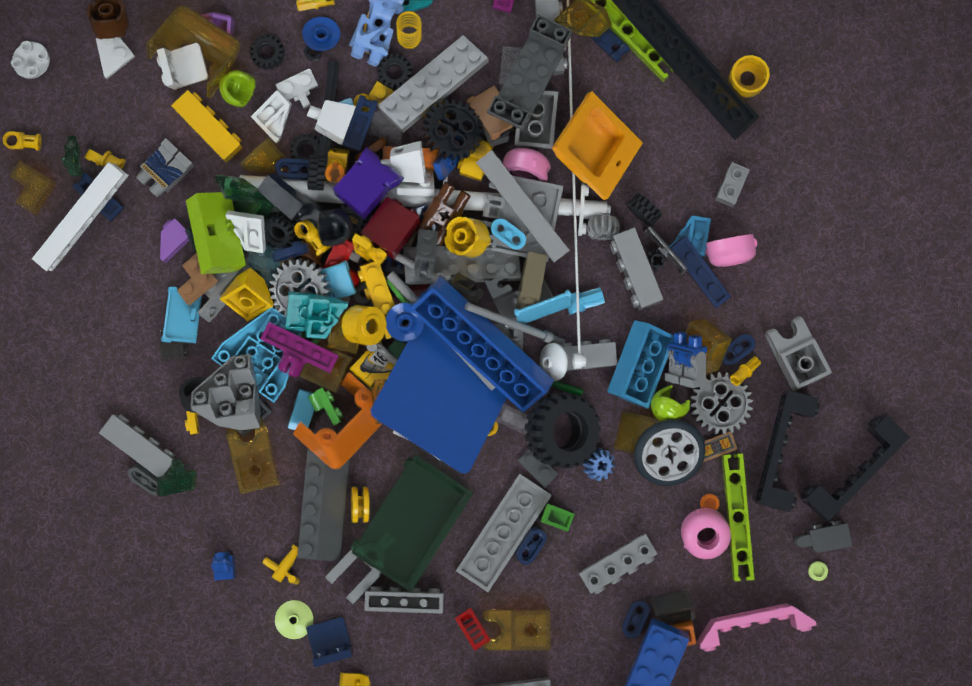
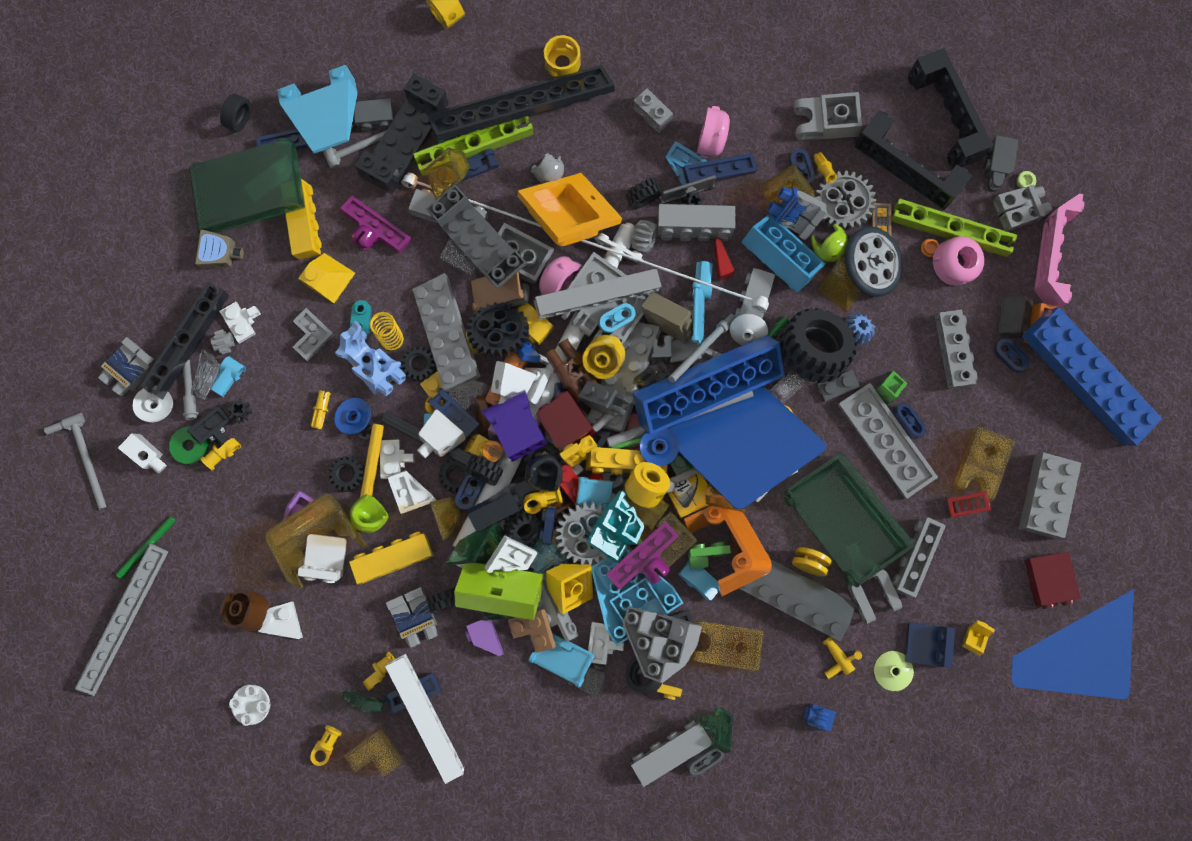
camera: 70 degrees left, 5 degrees down
none -> yellow axle [360,424,384,498]
none -> black tyre [426,587,456,614]
none -> light grey helmet [531,153,564,184]
none -> white hinge [588,622,624,665]
none -> red slope [714,238,734,281]
none -> light grey hips [992,184,1052,232]

